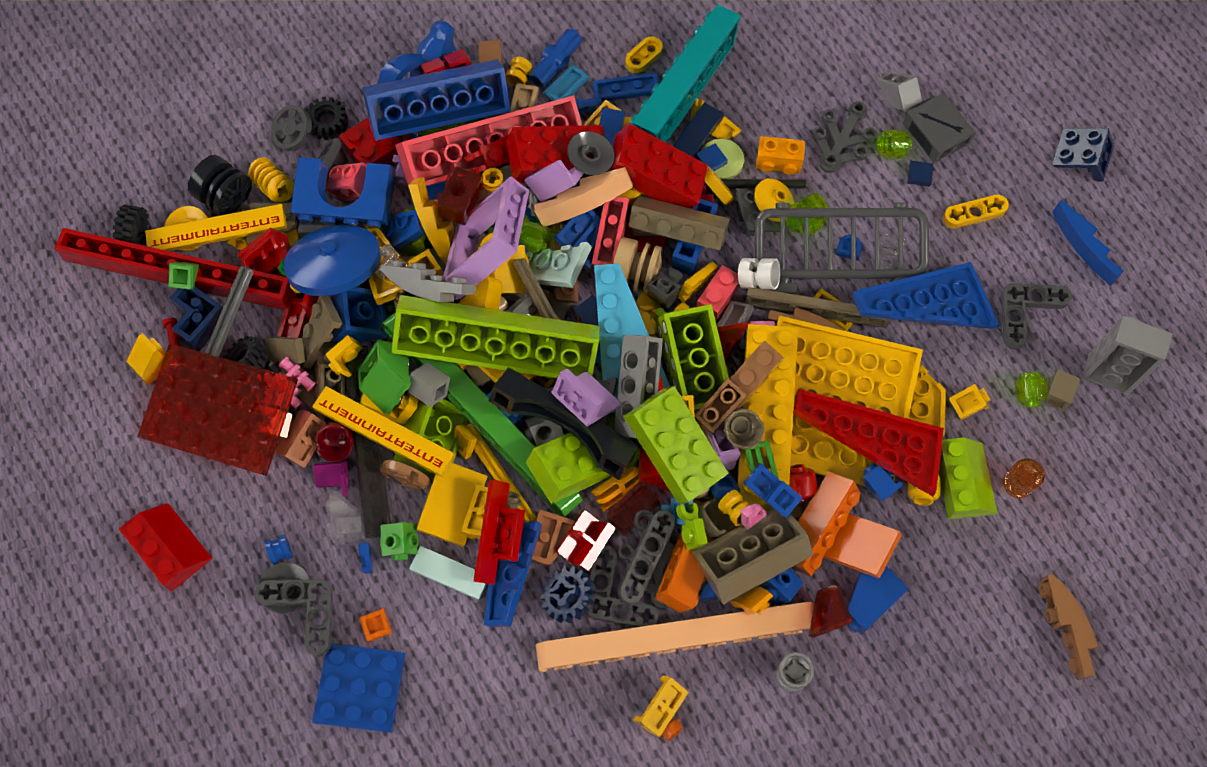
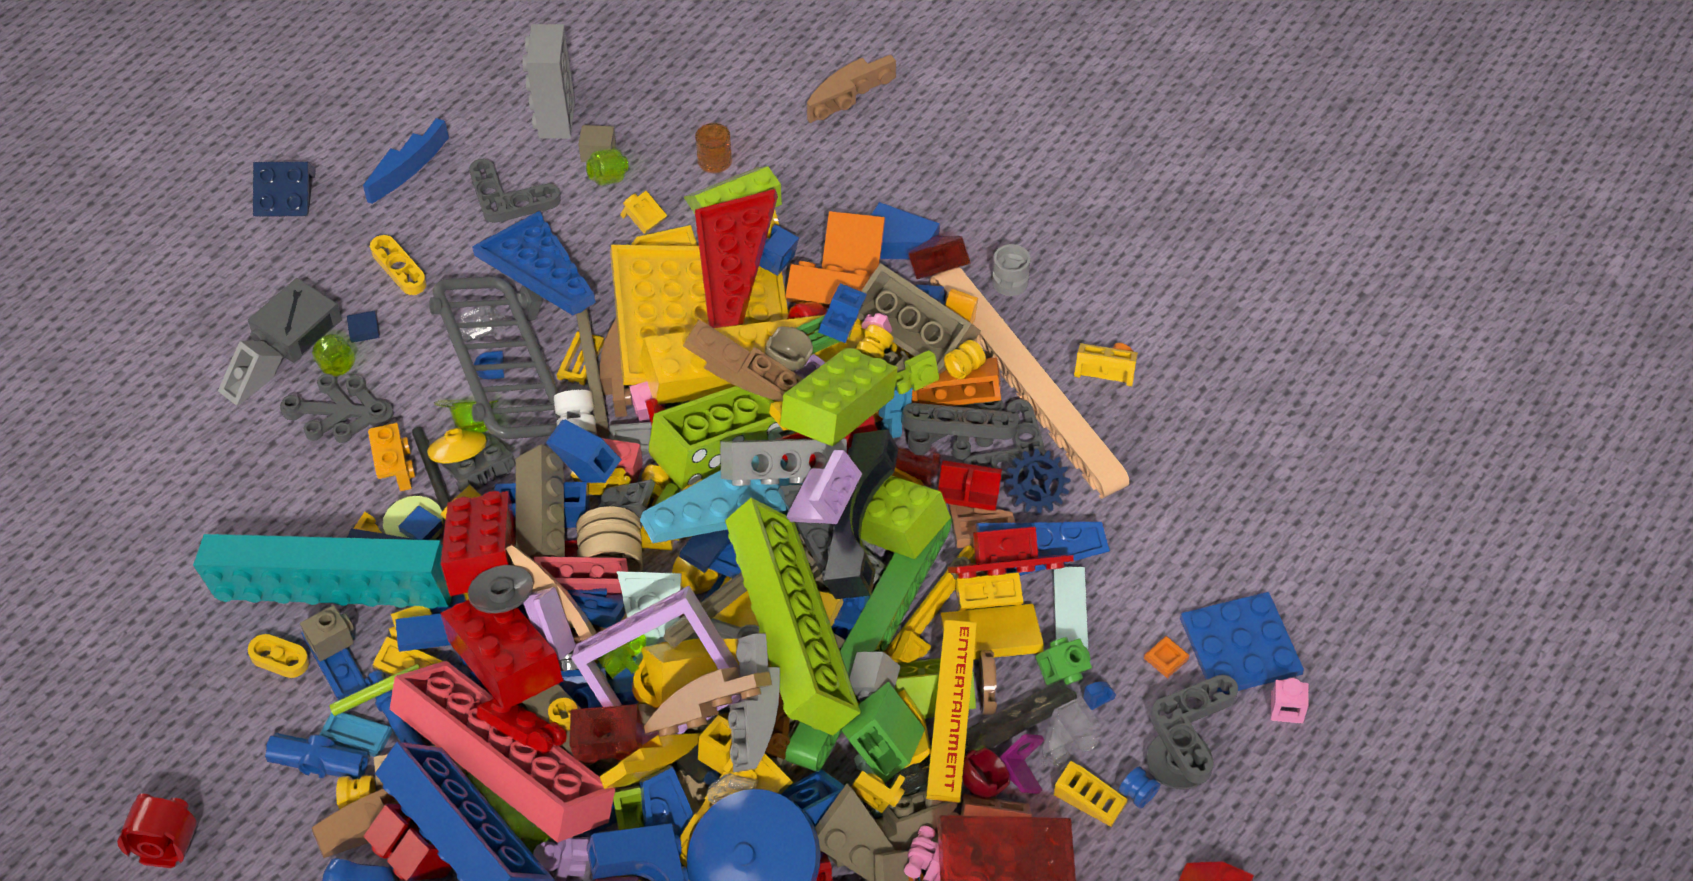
camera: 110 degrees left, 15 degrees down
none -> dark tan brick [300,605,354,662]
none -> lime bar [329,664,421,716]
none -> blue slope [546,419,622,483]
none -> slope [644,667,772,737]
none -> yellow wheel [944,340,986,379]
none -> yellow slope [1054,761,1128,827]
none -> bright pink brick [1271,678,1308,723]

